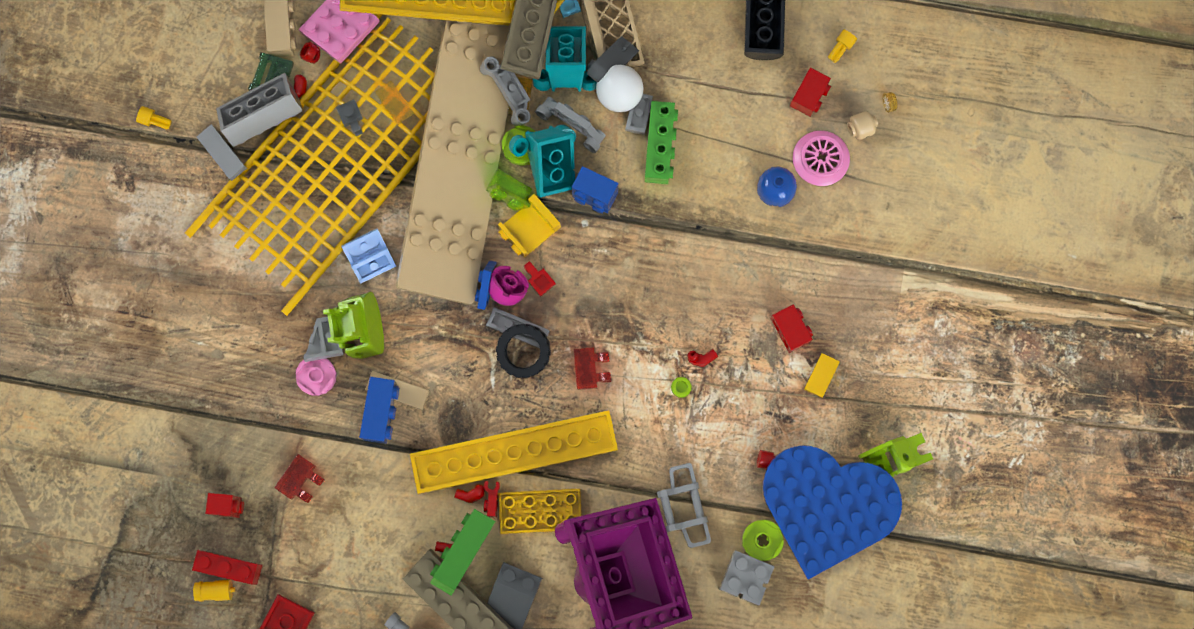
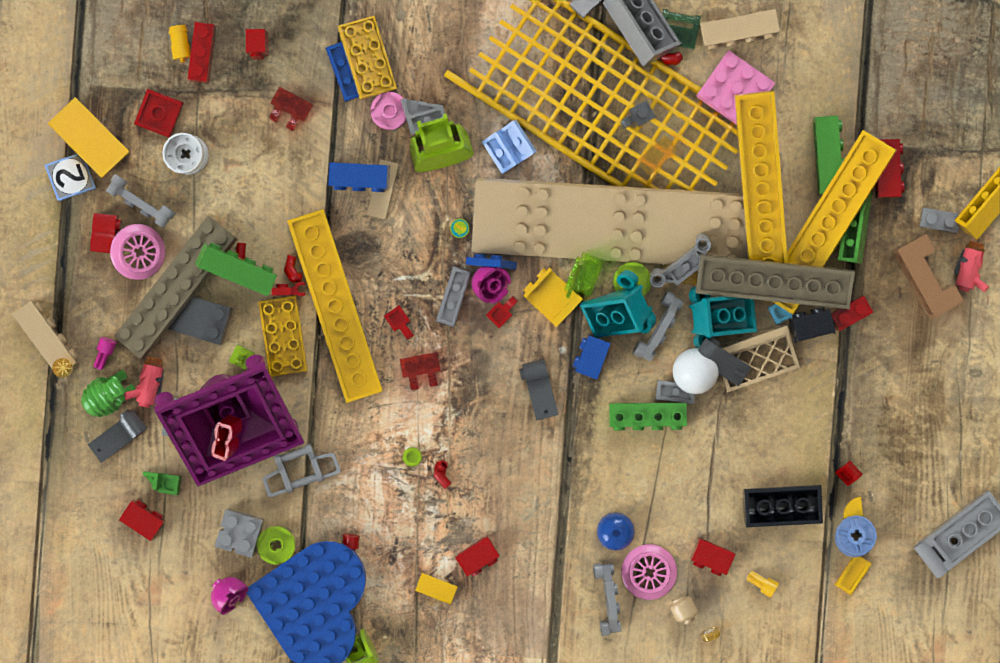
camera: 85 degrees right, 10 degrees up
red tile [300,42,321,64] -> none
black tyre [496,324,551,378] -> none
none -> white wheel [162,133,209,175]
none -> dark pink cylinder [210,577,249,615]
none -> red brick [211,415,242,461]
none -> lime tile [228,344,254,370]
none -> blue tile [326,42,359,102]
none -> yellow tile [337,16,397,100]
none -> red plate [384,305,414,340]
none -> lime tile [450,219,469,238]
none -> dark grey door [519,359,559,421]
none -> light grey plate [593,563,621,636]

